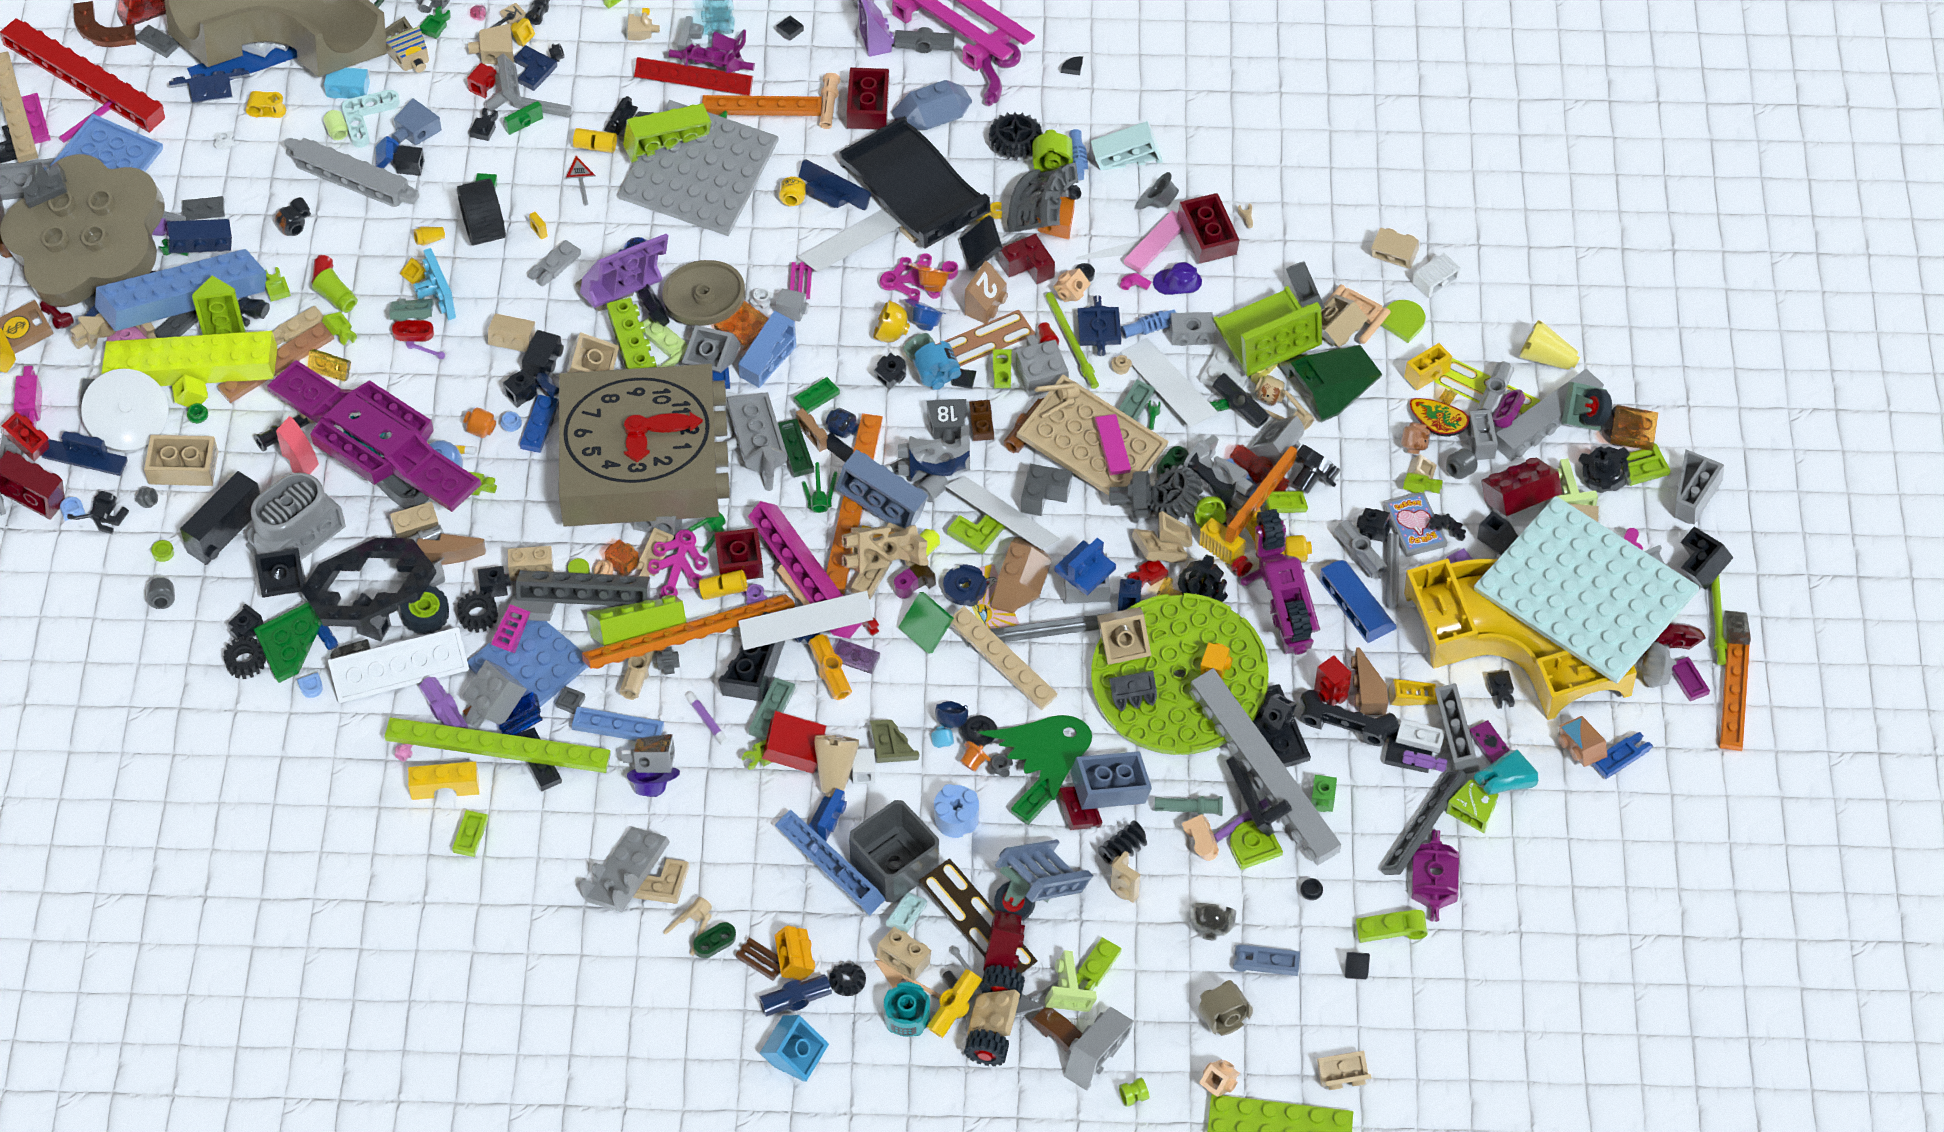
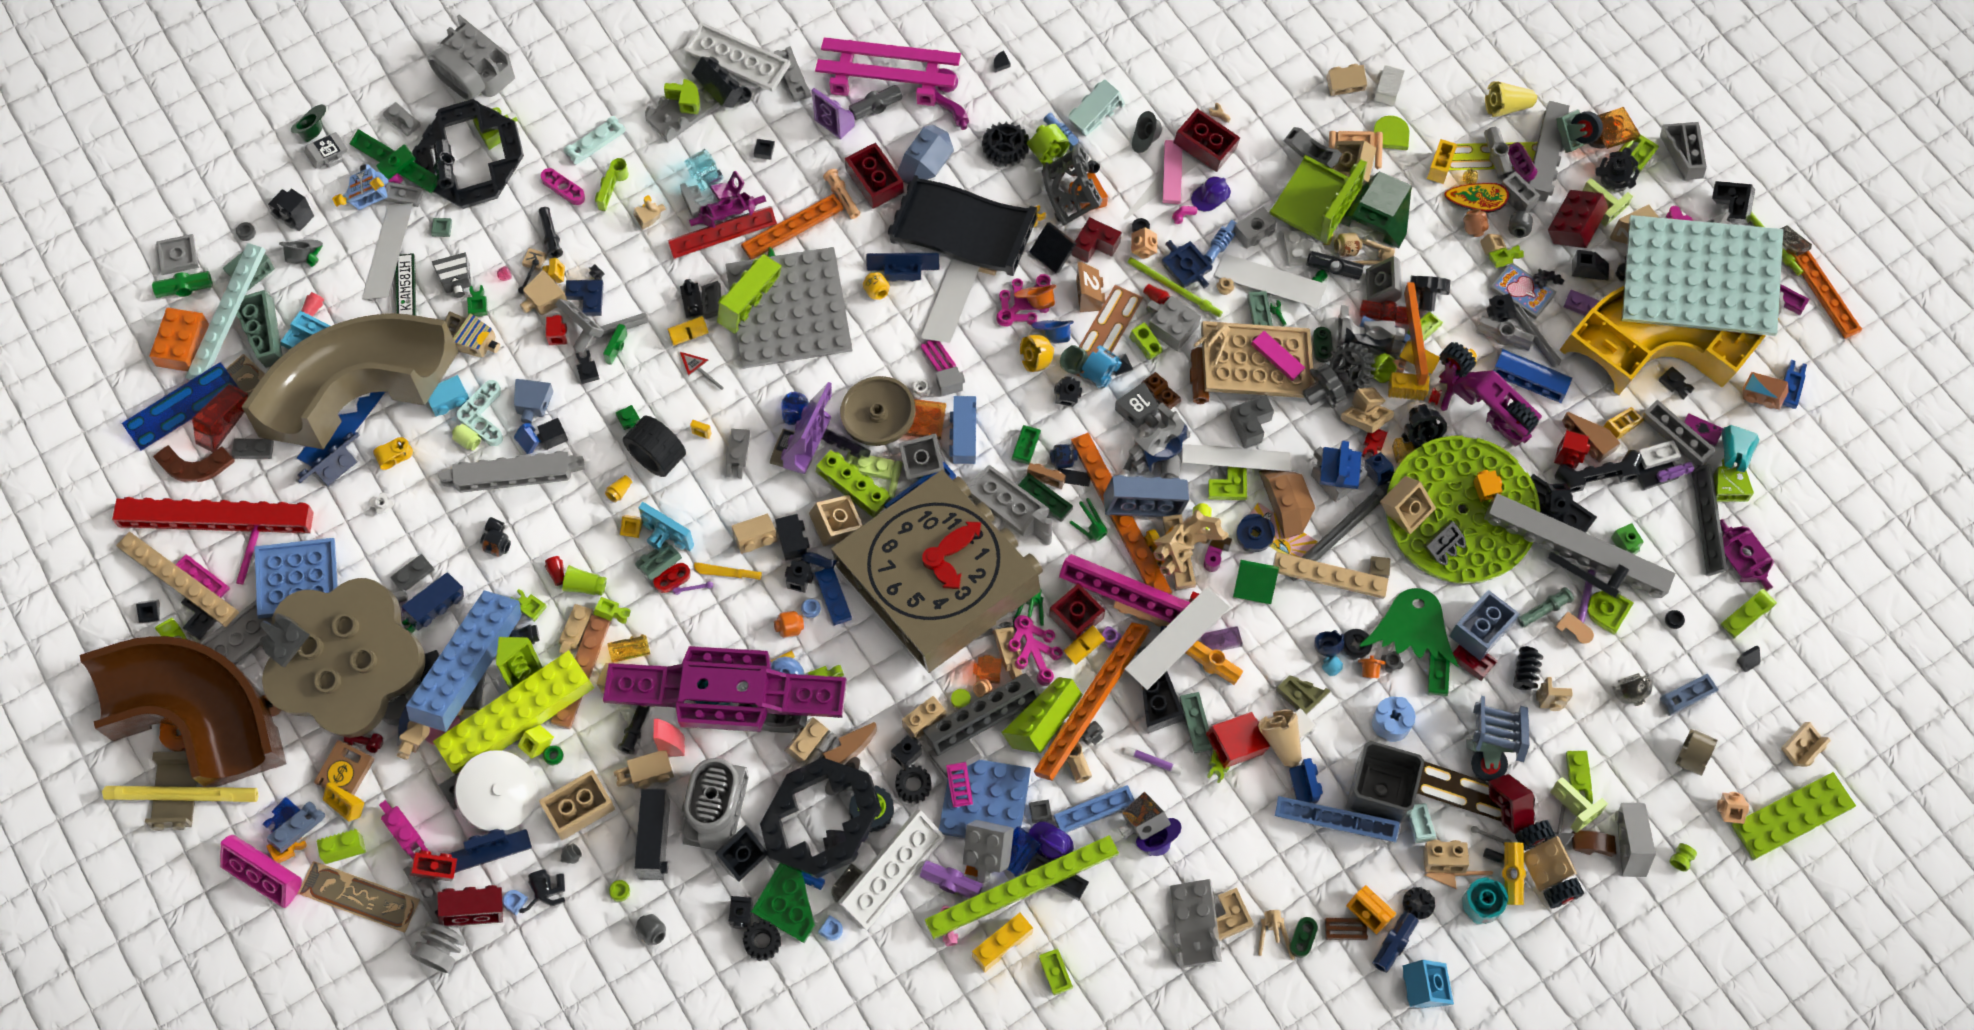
camera: 35 degrees left, 10 degrees up
none -> tan brick [613,751,674,789]
none -> yellow piece [694,562,762,580]
none -> dark purple piece [1028,822,1074,861]
none -> dark tan plate [1369,556,1390,578]

